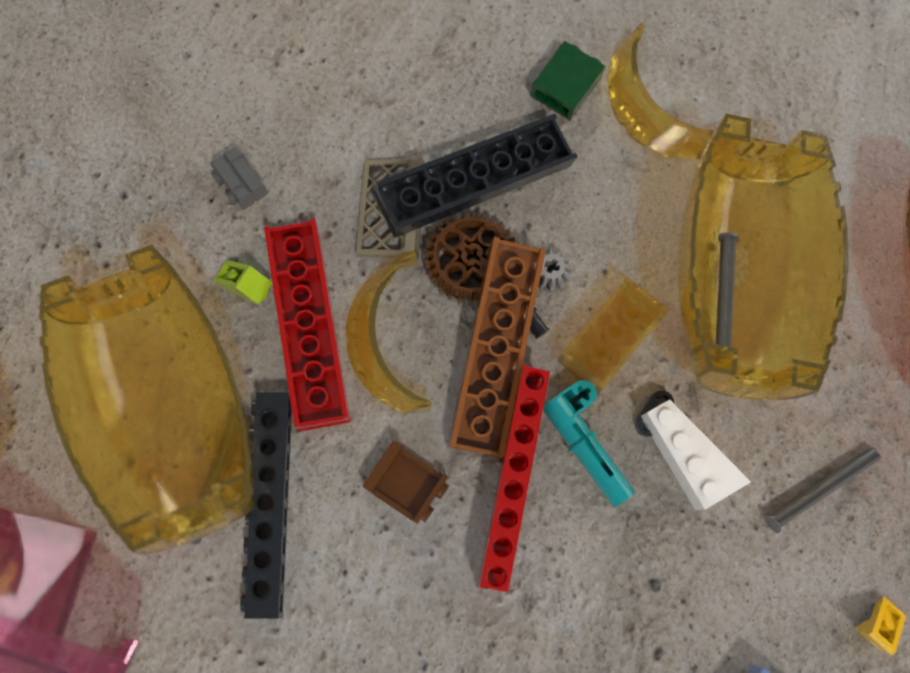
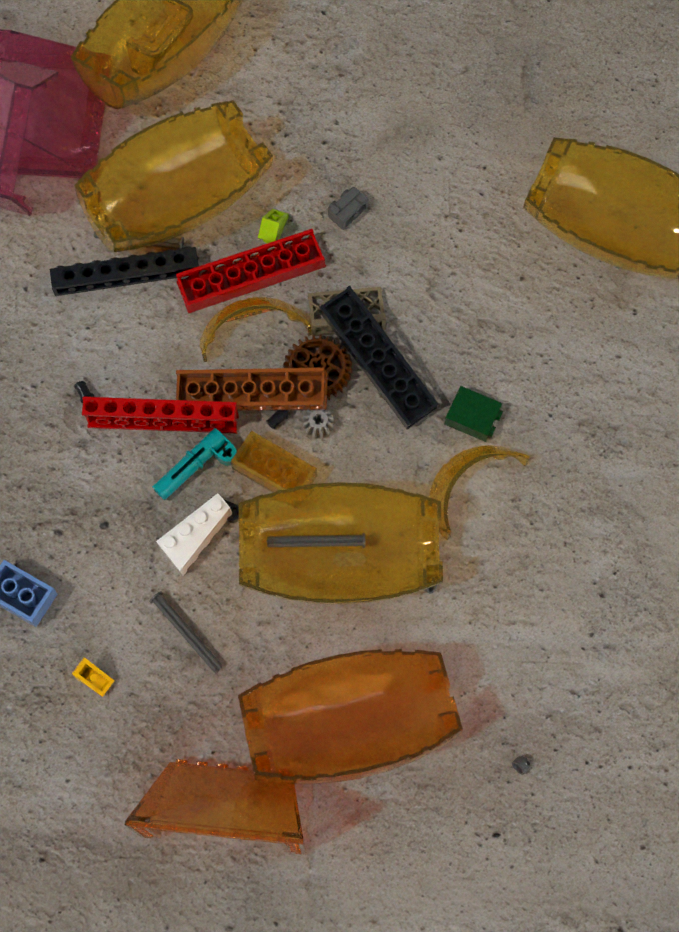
camera: 85 degrees right, 5 degrees down
reddish brown panel [362,440,449,525] -> none
none -> black pin [74,381,94,403]

